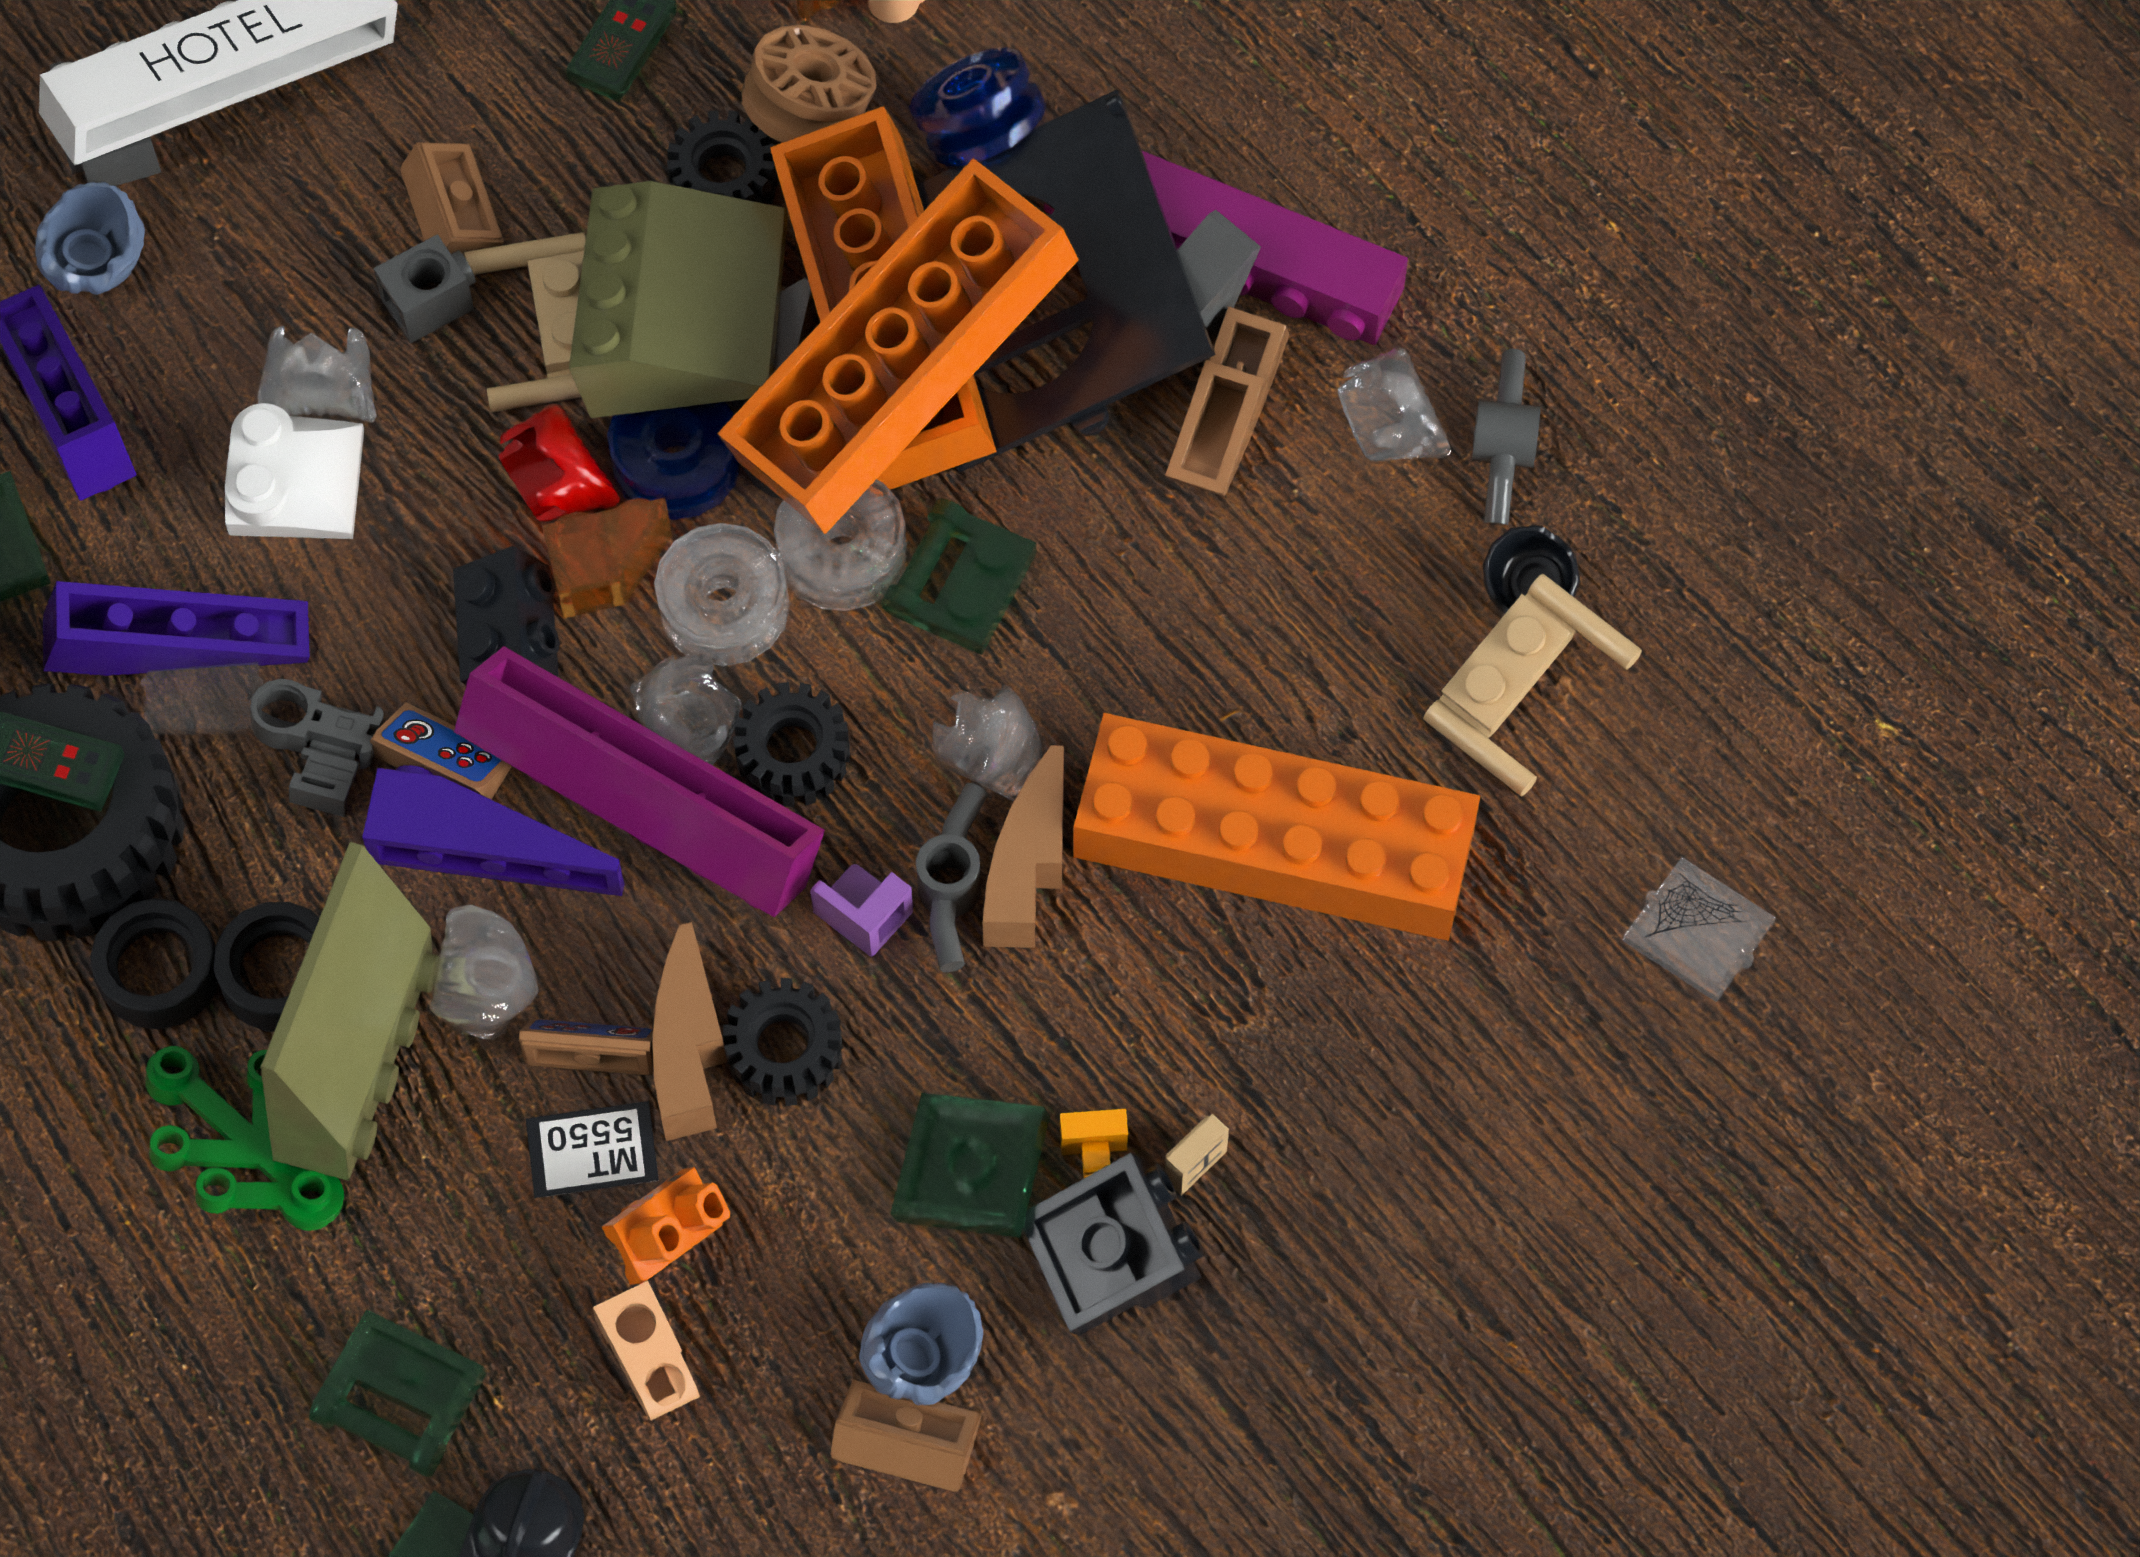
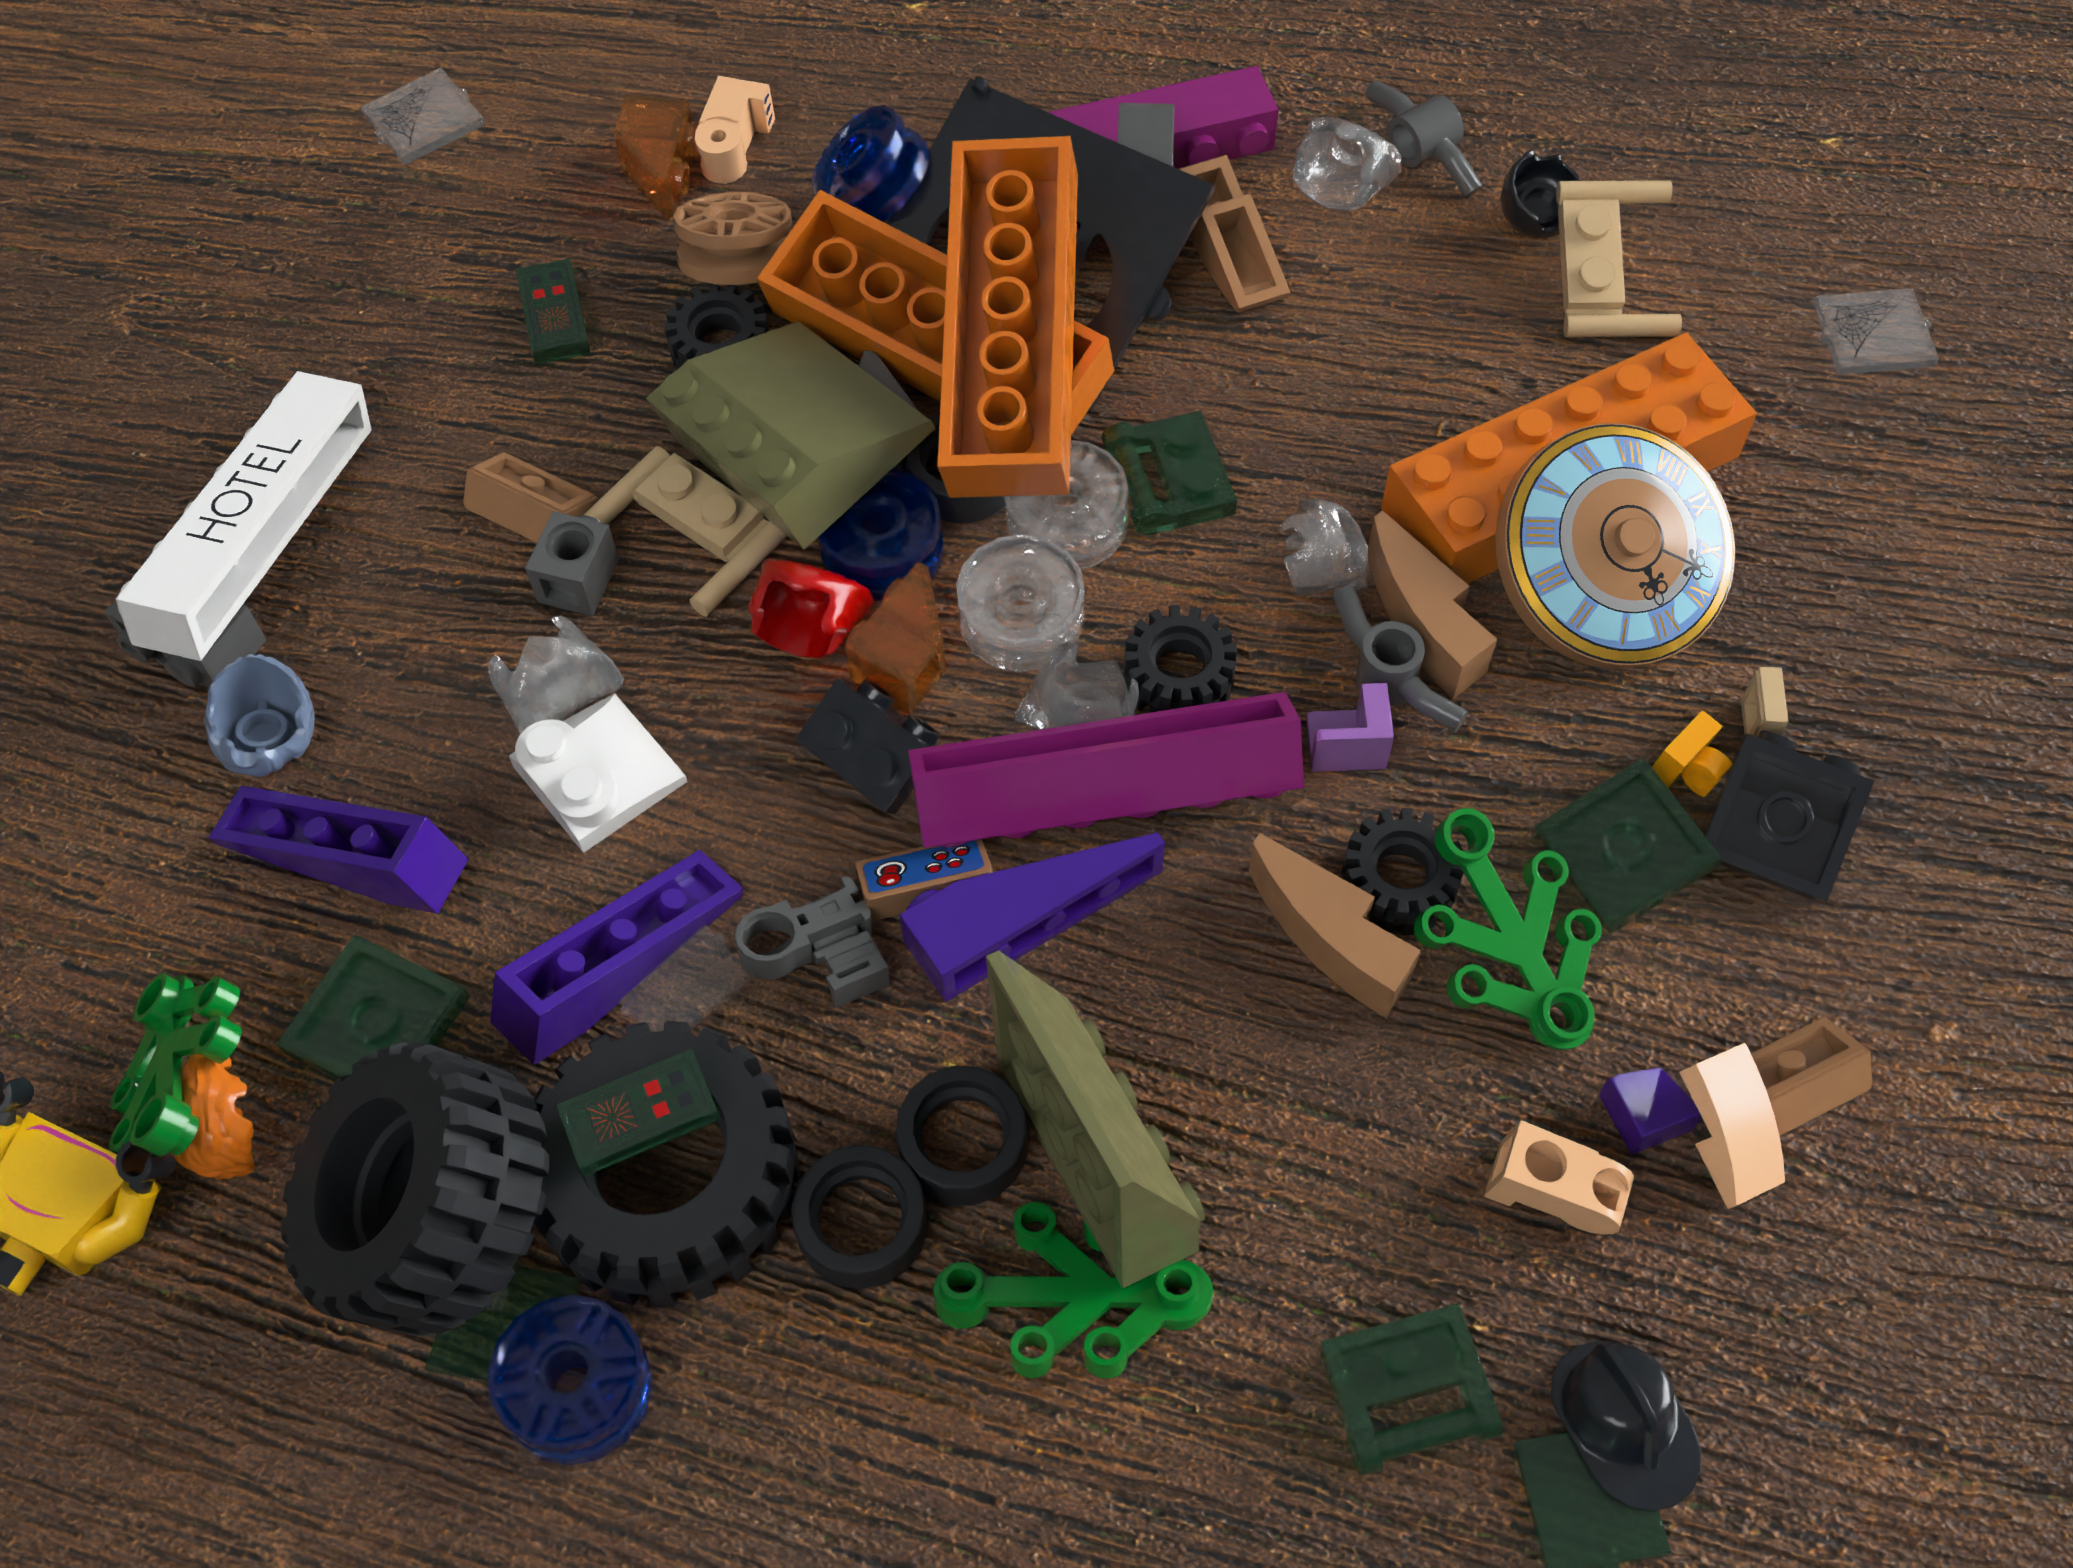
camera: 40 degrees left, 5 degrees down
clear hair [430,904,539,1040] -> none
medium nougat slope [519,1019,654,1076] -> none
sticker [525,1101,659,1198] -> none
orange hips [602,1167,730,1285] -> none
sand blue hair [859,1282,983,1405] -> none
none -> green plant [1414,808,1602,1051]
none -> dish [1495,423,1735,669]
none -> dark purple slope [1598,1068,1702,1155]
none -> light nougat slope [1679,1043,1785,1209]

